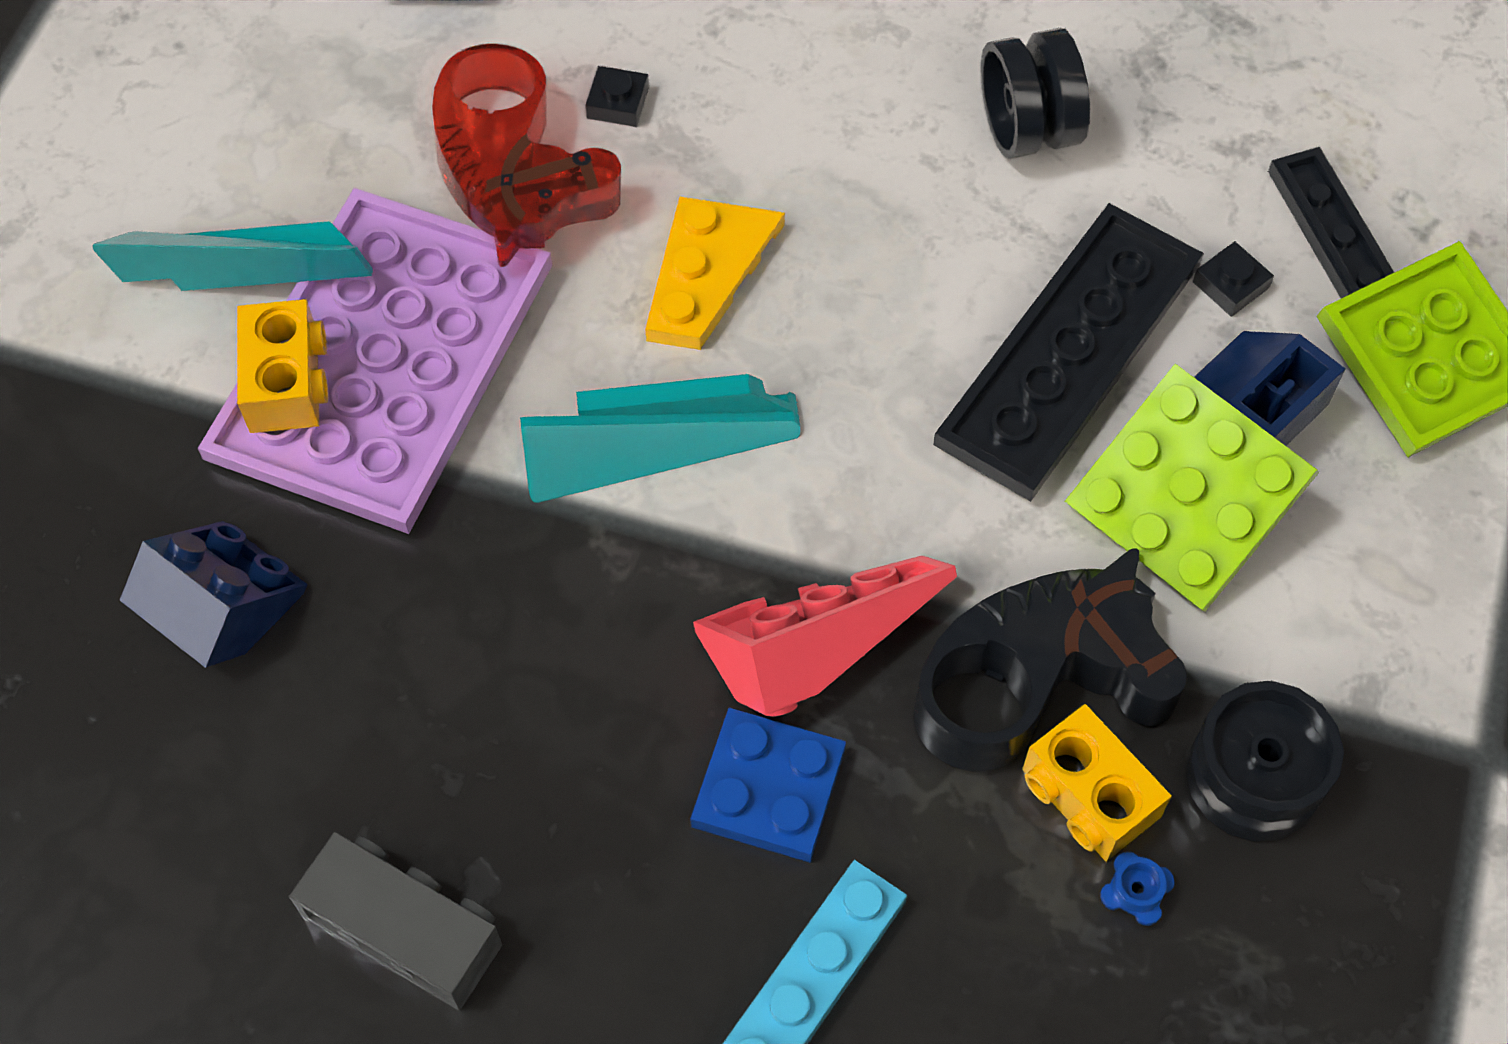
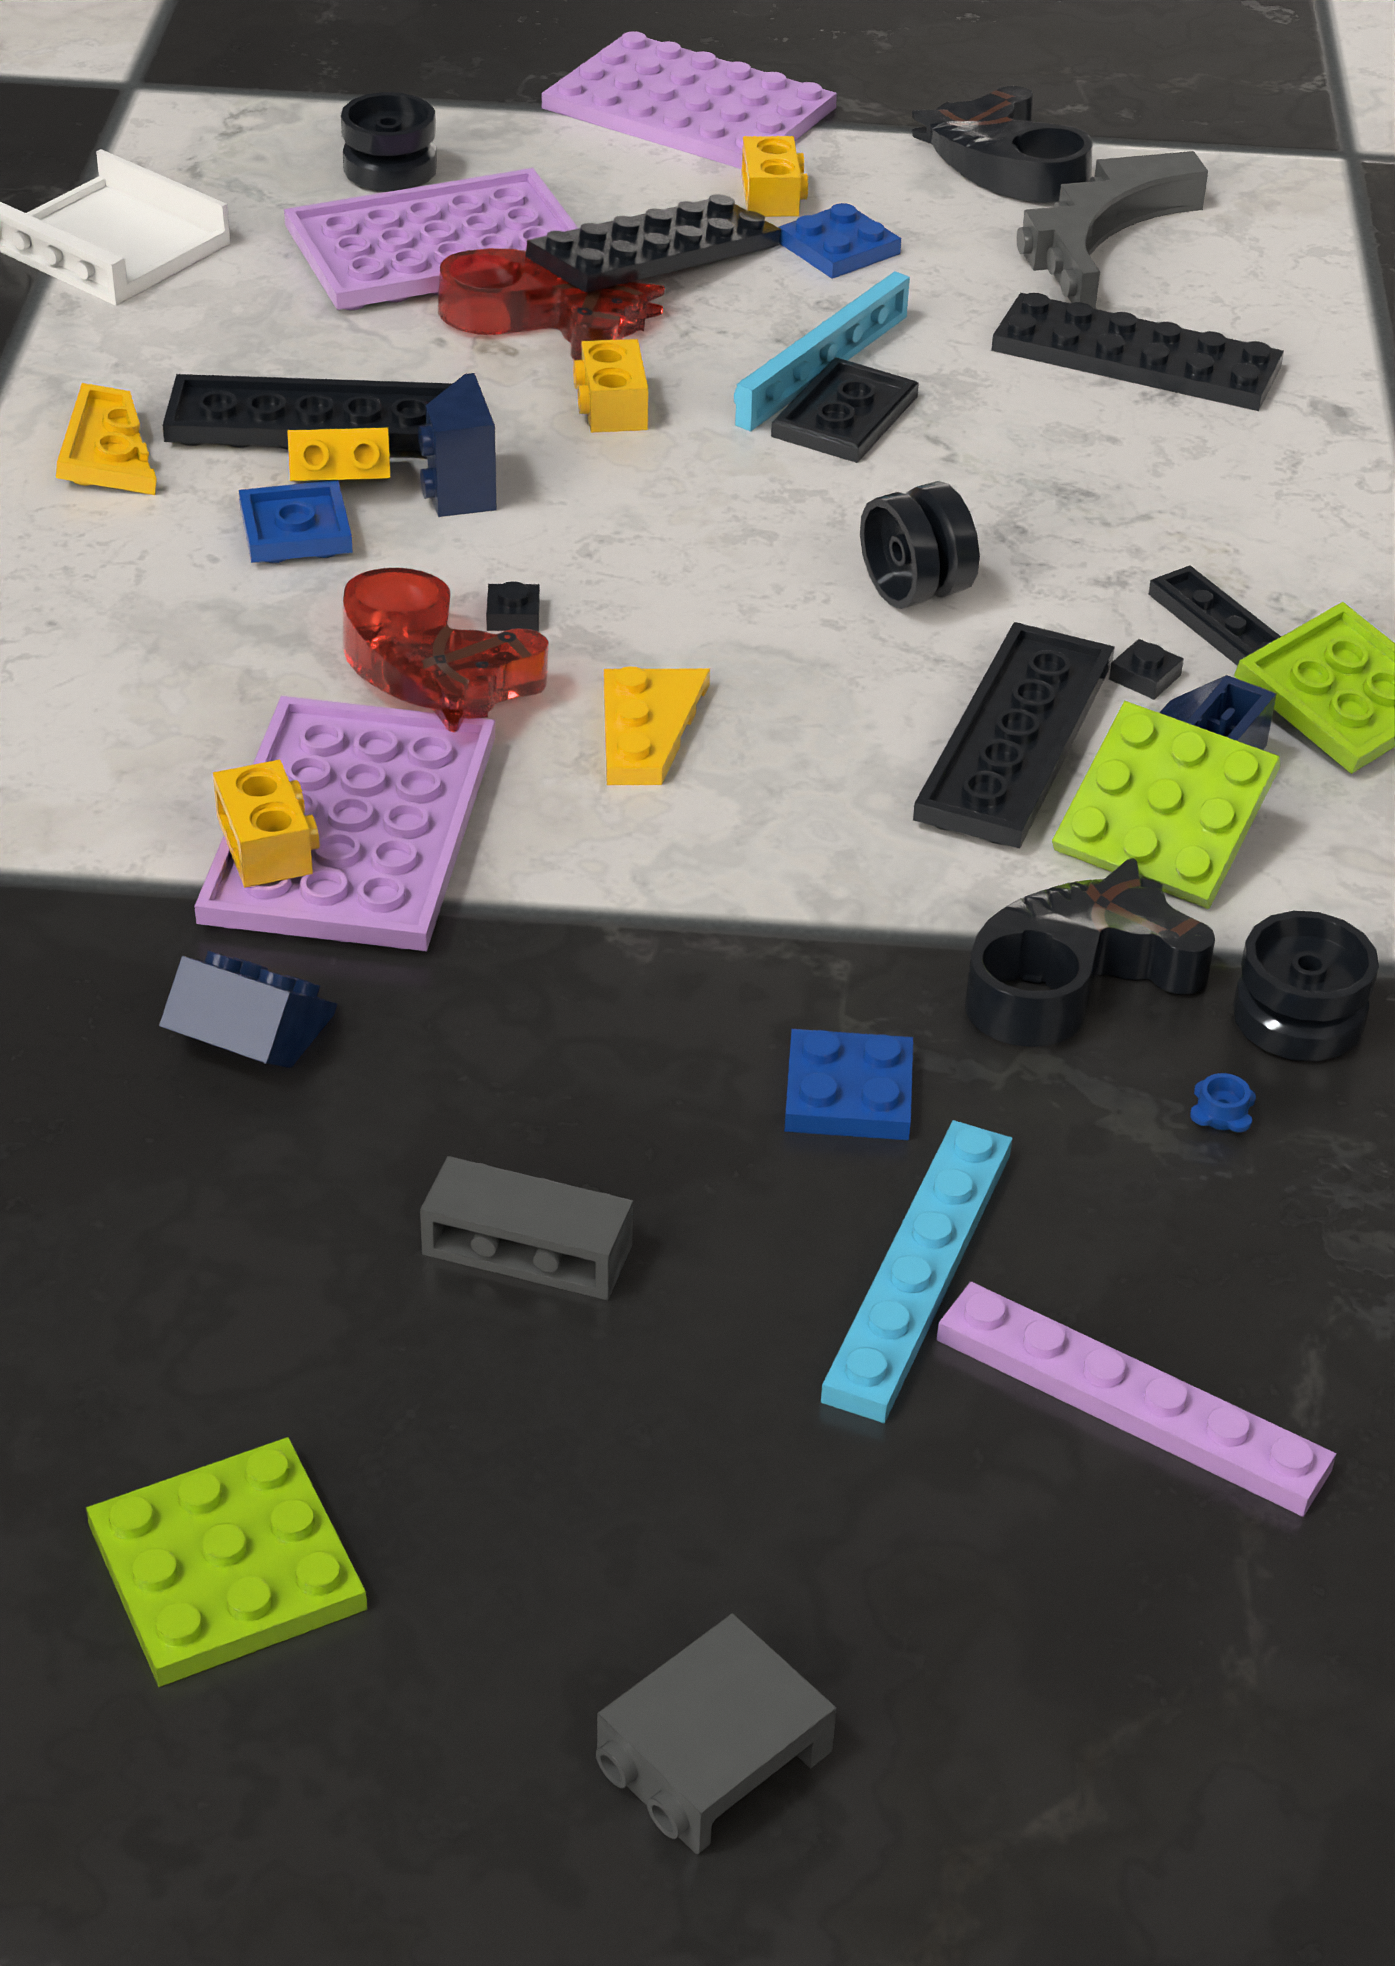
camera: 15 degrees left, 20 degrees down
teal wedge [92,221,373,291] -> none
teal wedge [520,374,801,503] -> none
coral wedge [693,556,957,716] -> none
yellow brick [1022,704,1172,862] -> none

